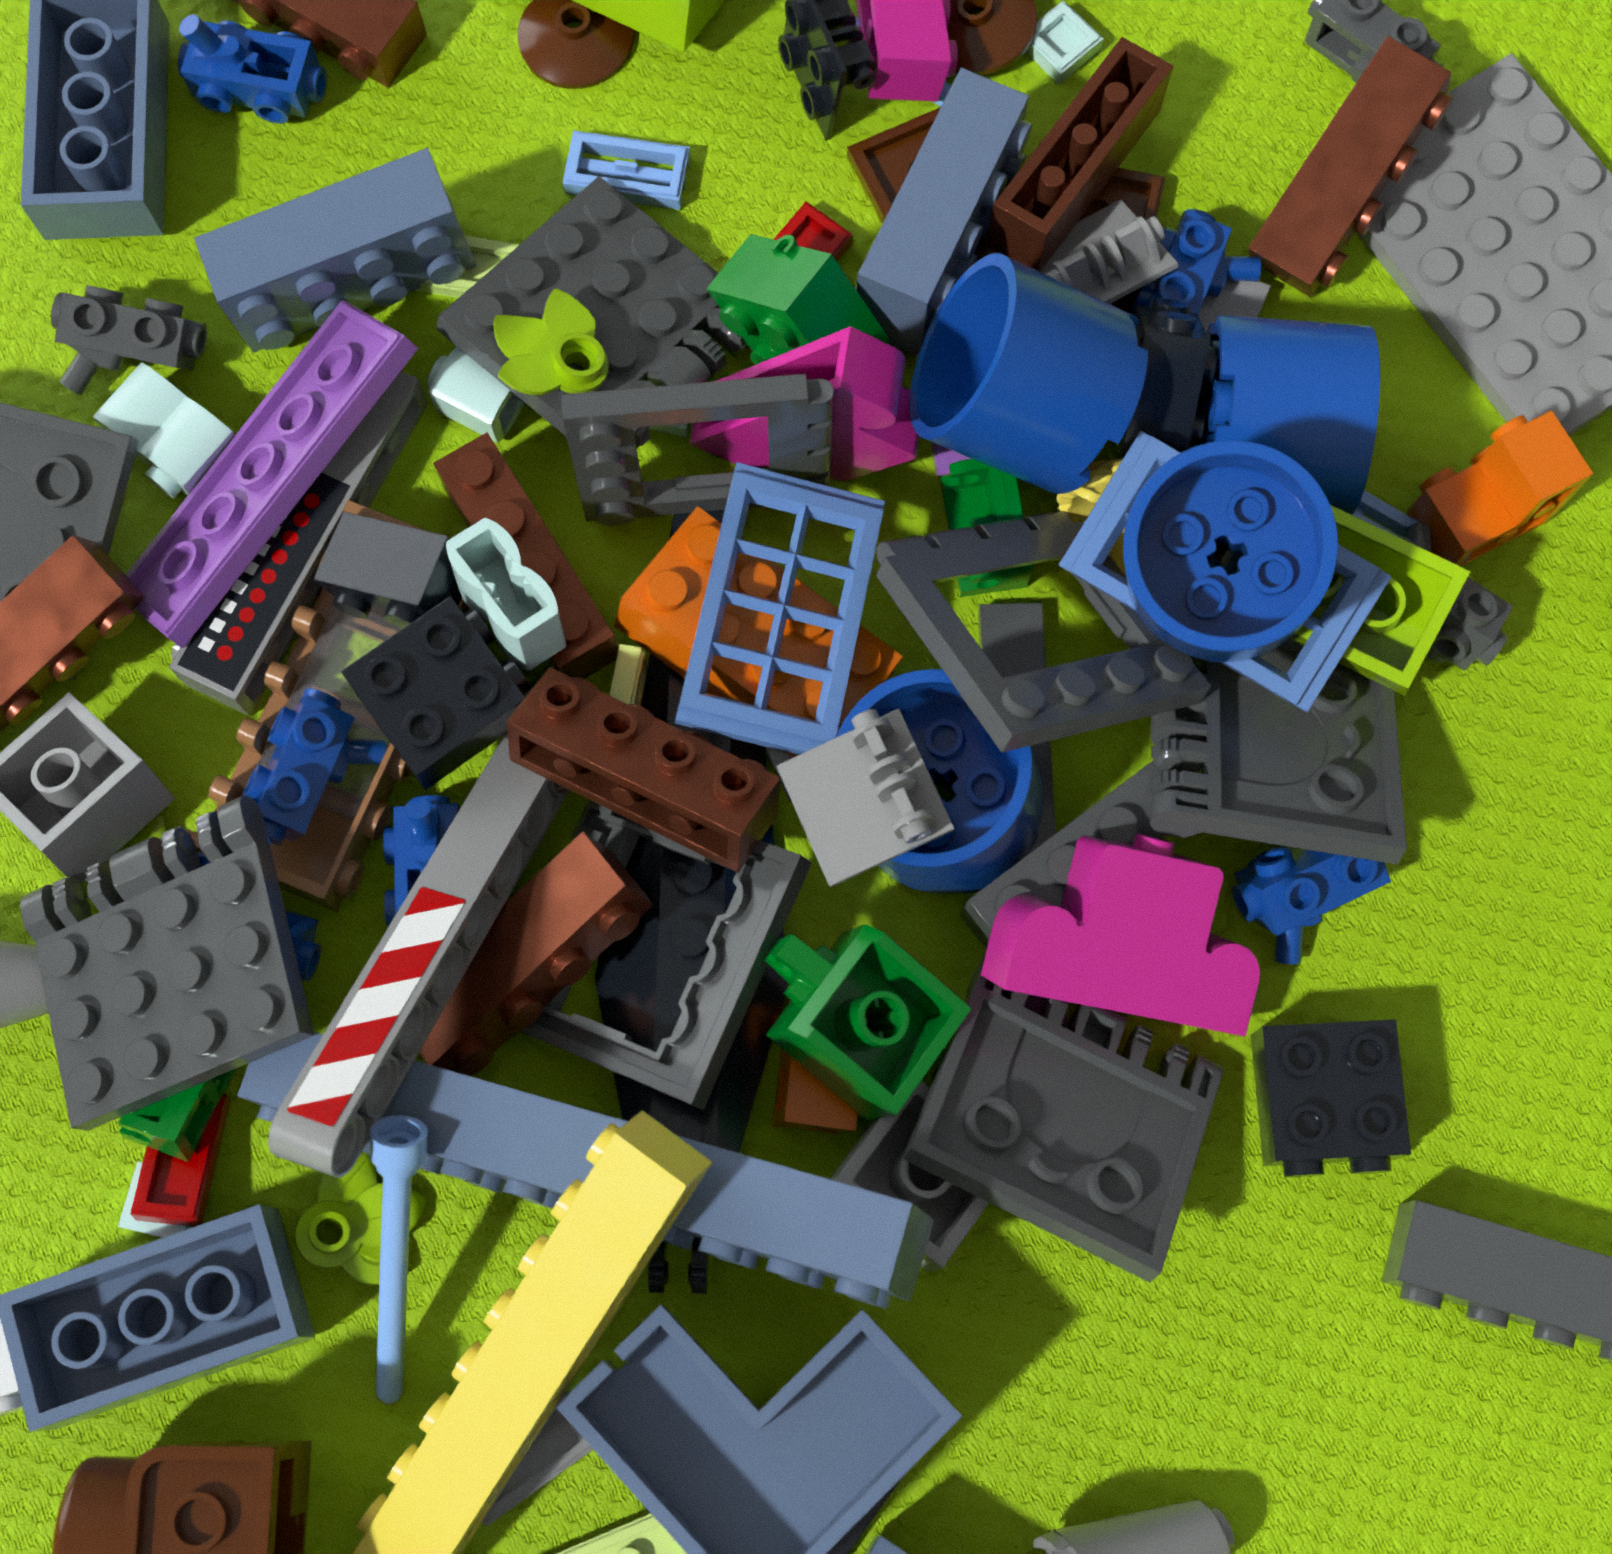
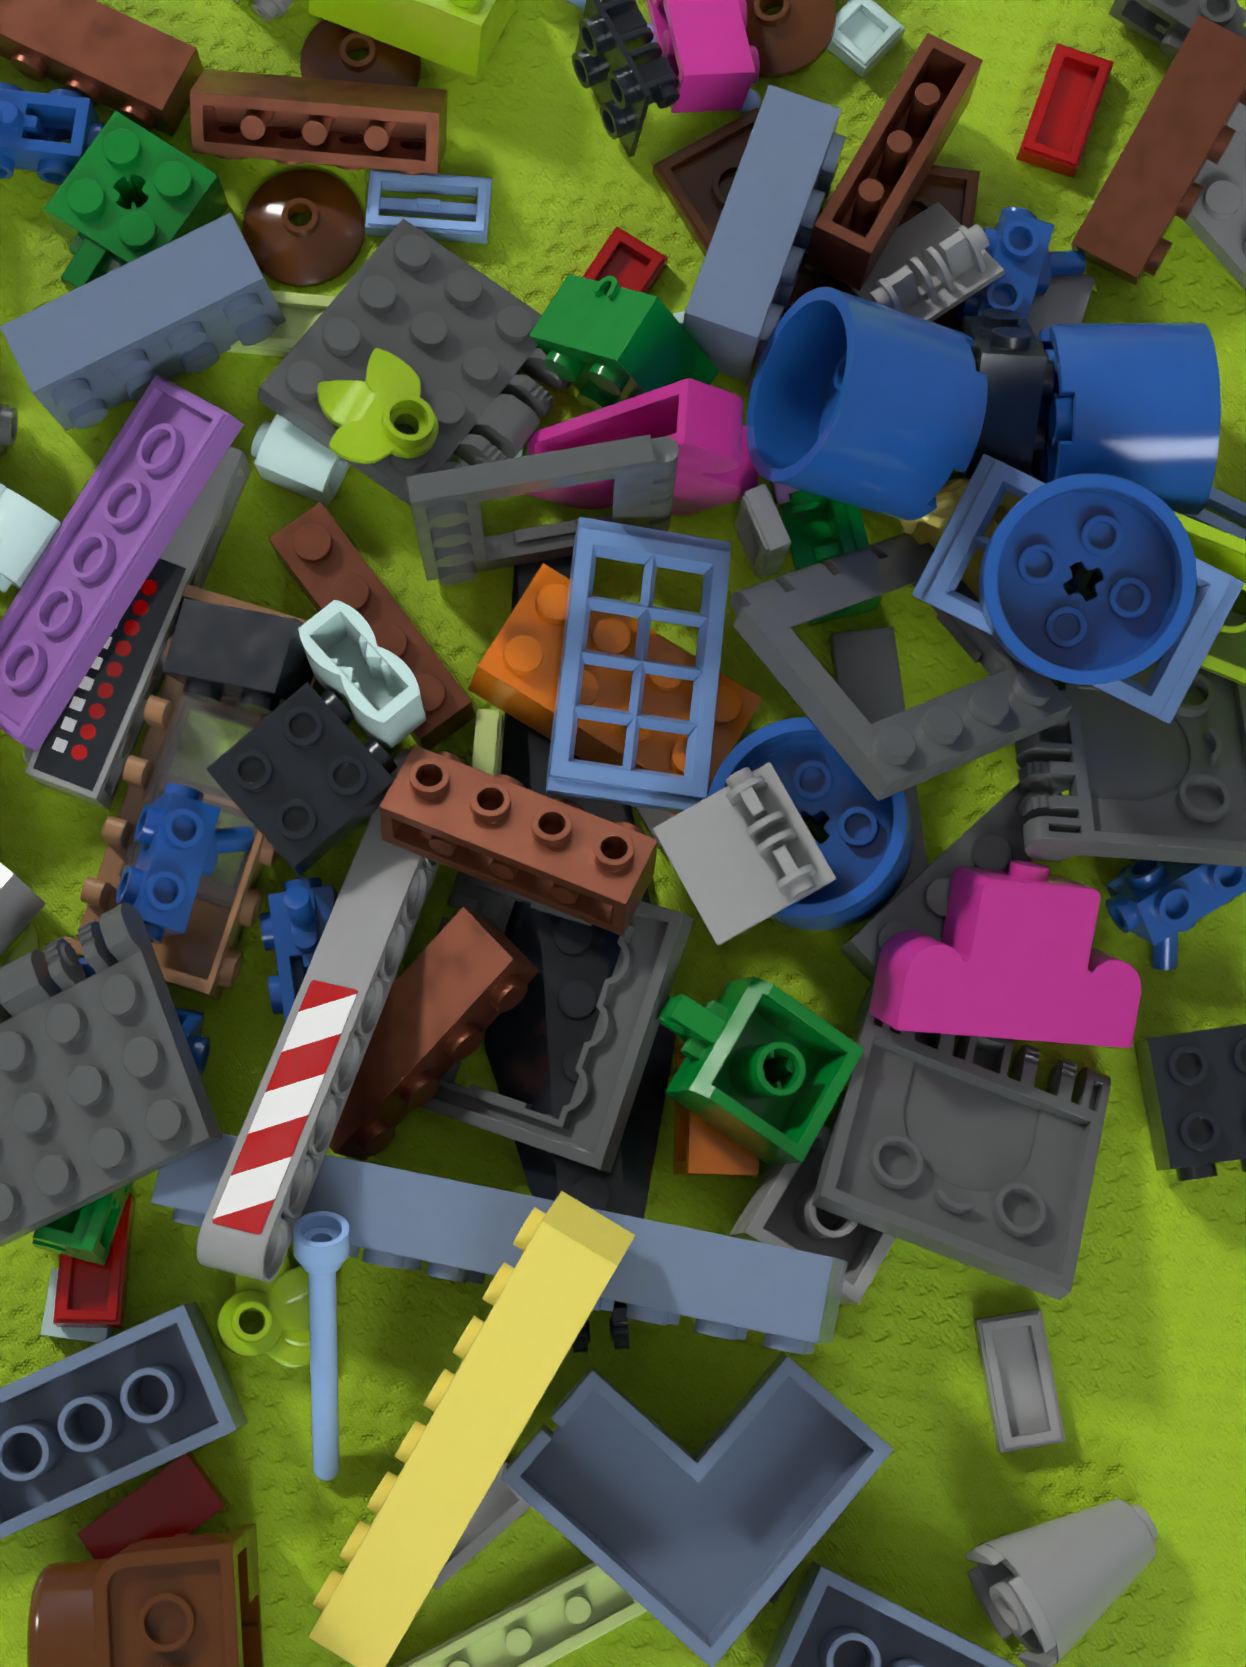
camera: 10 degrees left, 5 degrees up
none -> green hinge [44,111,229,292]
none -> red tile [77,1451,228,1559]
none -> copper brick [190,69,448,175]
none -> reddish brown dish [243,169,365,287]
none -> light grey tile [734,484,791,579]
none -> light grey tile [973,1309,1066,1453]
none -> red tile [1016,43,1114,178]

